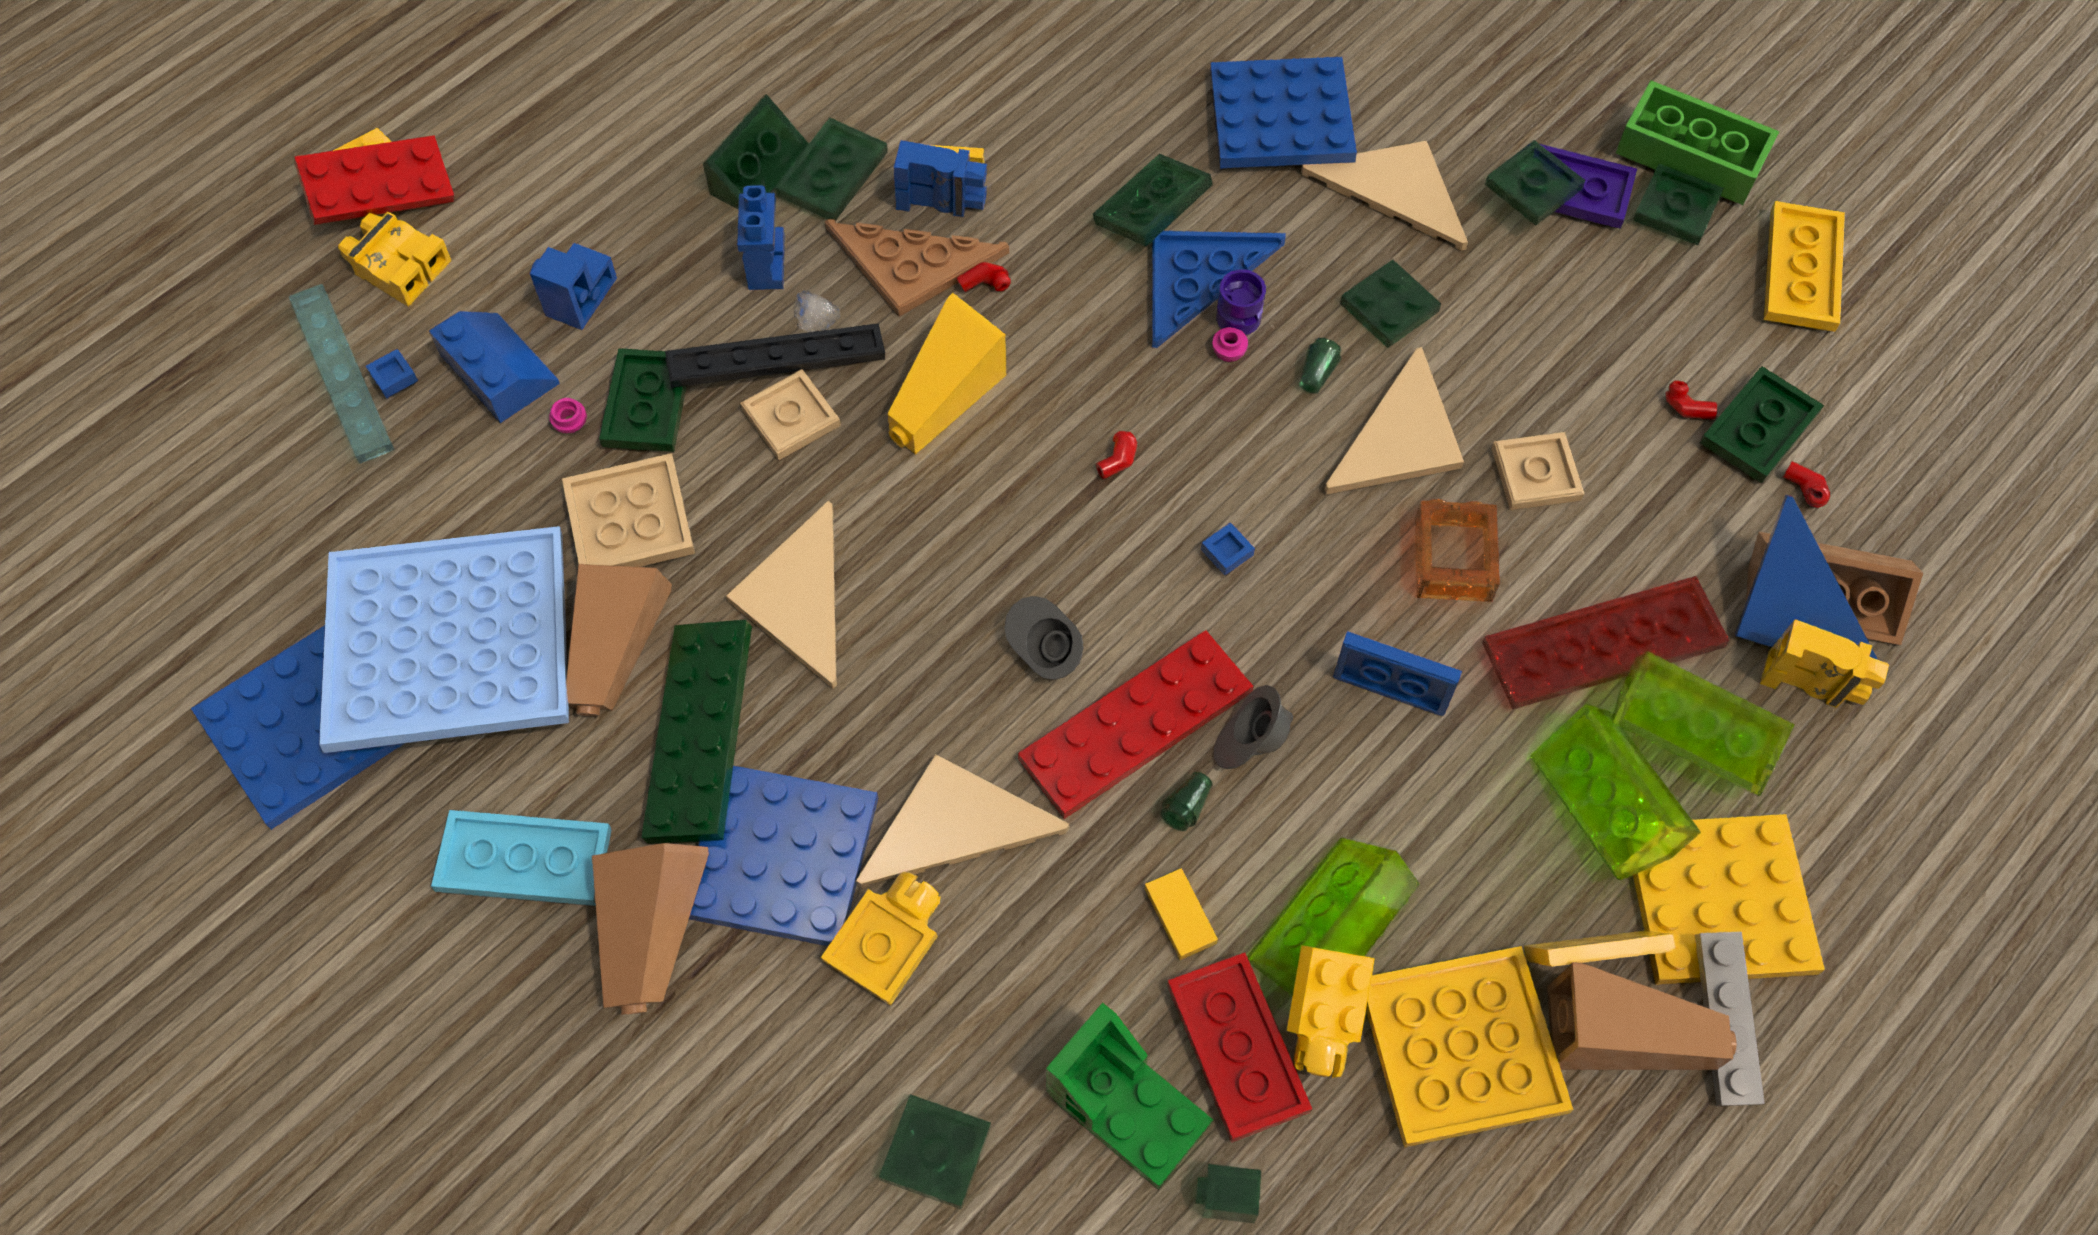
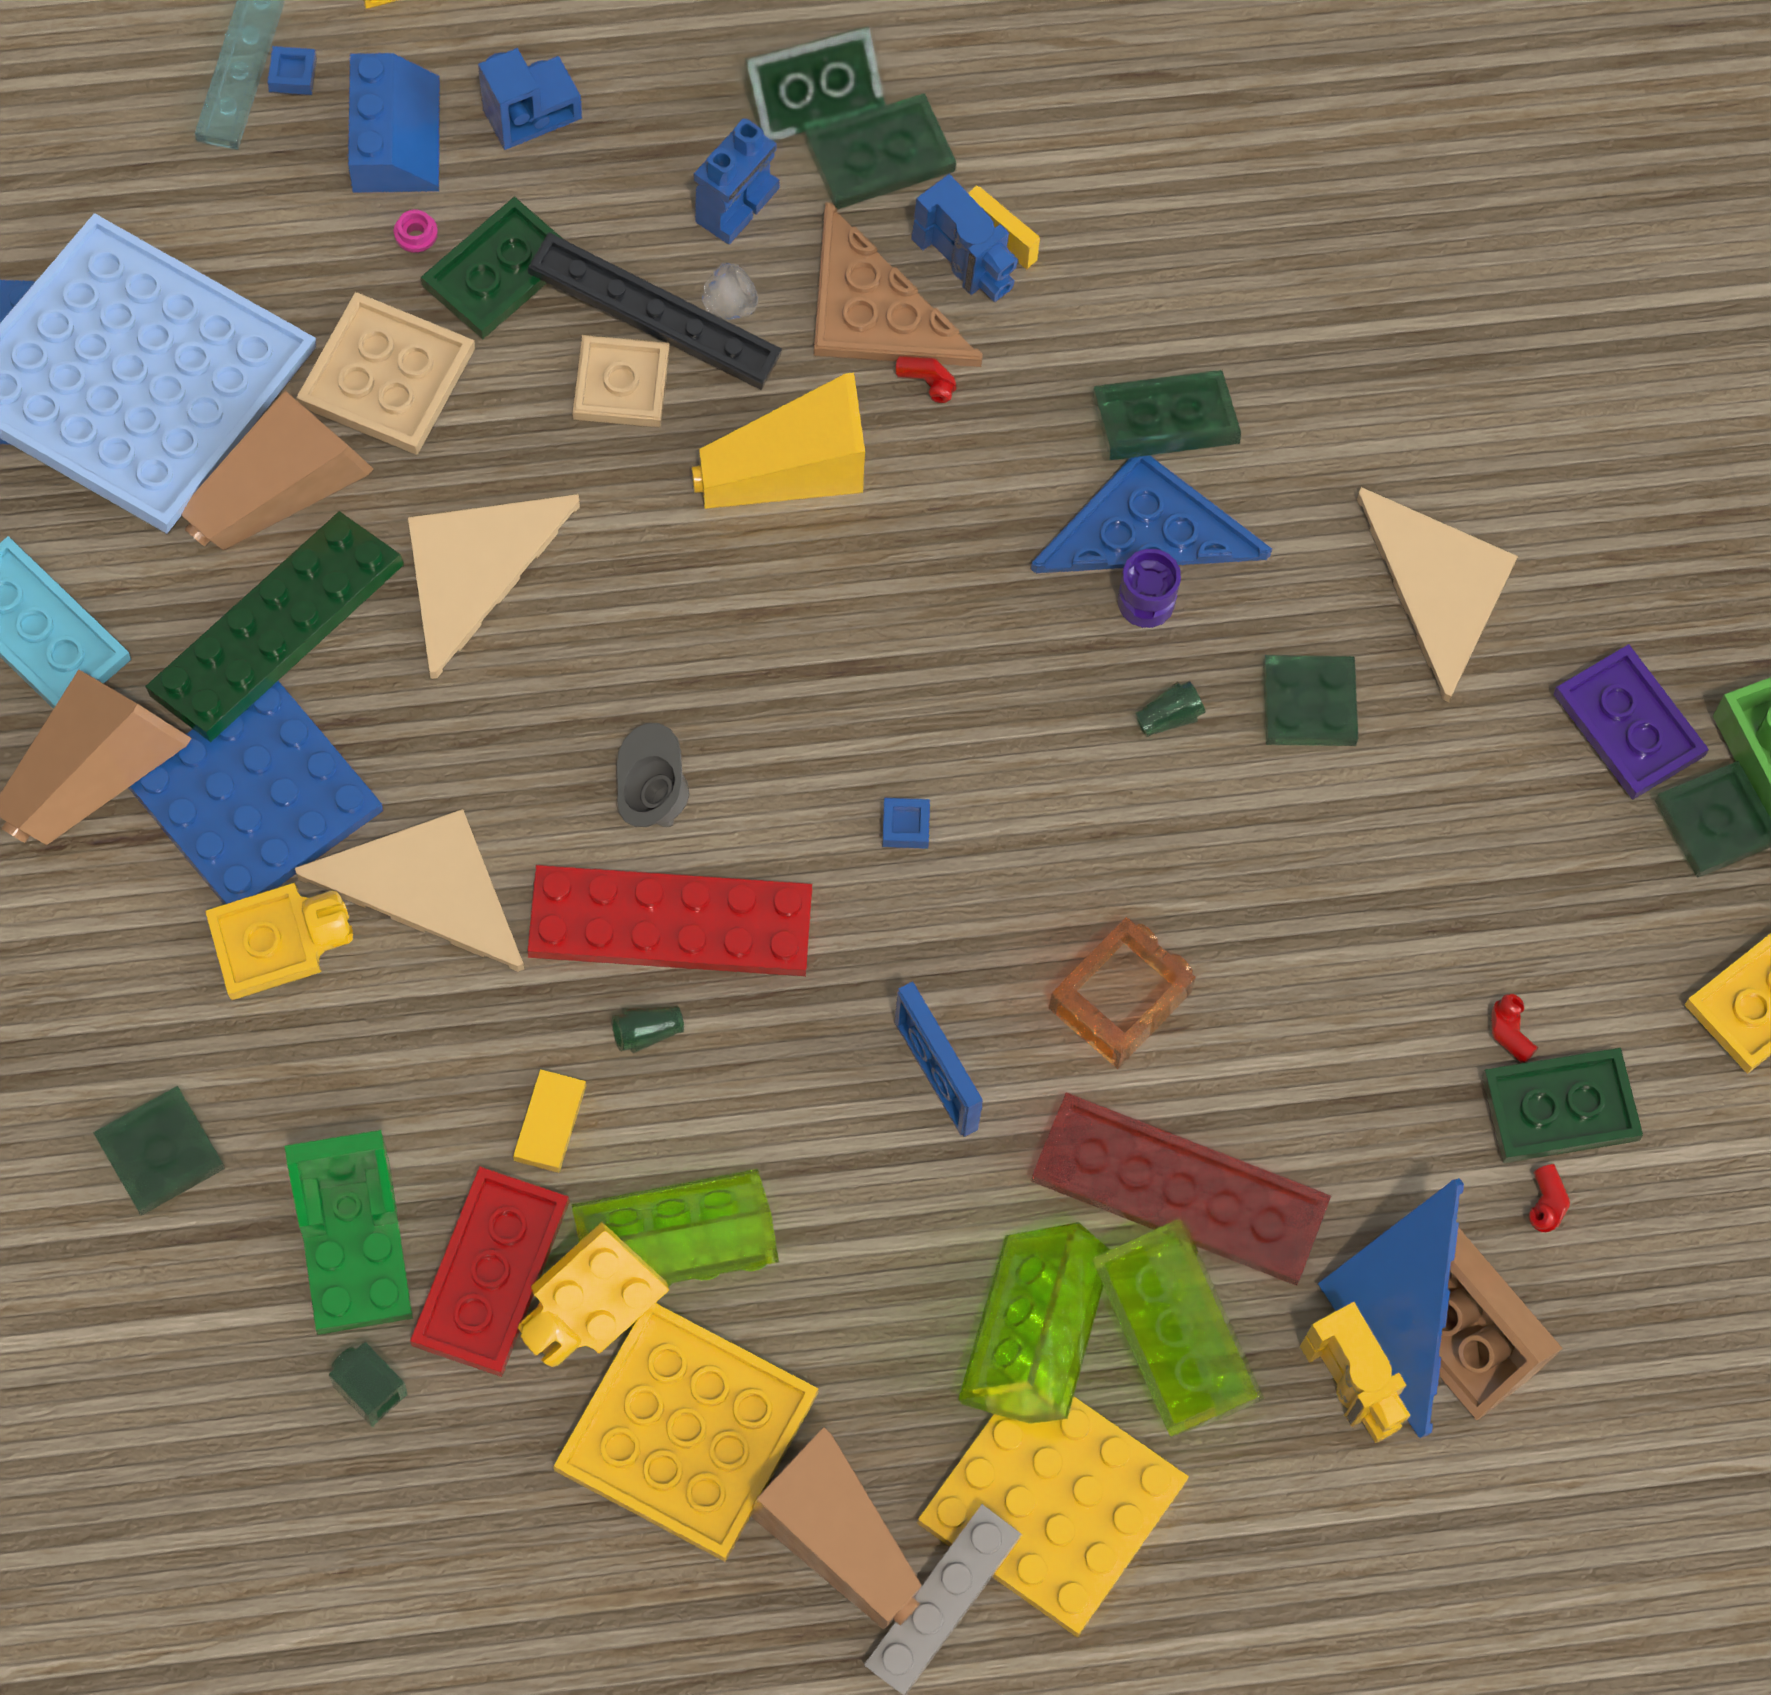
camera: 35 degrees right, 5 degrees up
red arm [1095,431,1137,480] -> none
blue plate [1210,57,1357,168] -> none
dark pink plate [1212,327,1248,362] -> none
dark grey piece [1214,685,1293,769] -> none
tan tile [1325,347,1464,495] -> none
clear green plate [1485,140,1586,226] -> none
tan tile [1491,432,1584,510] -> none
yellow tile [1524,931,1675,967] -> none

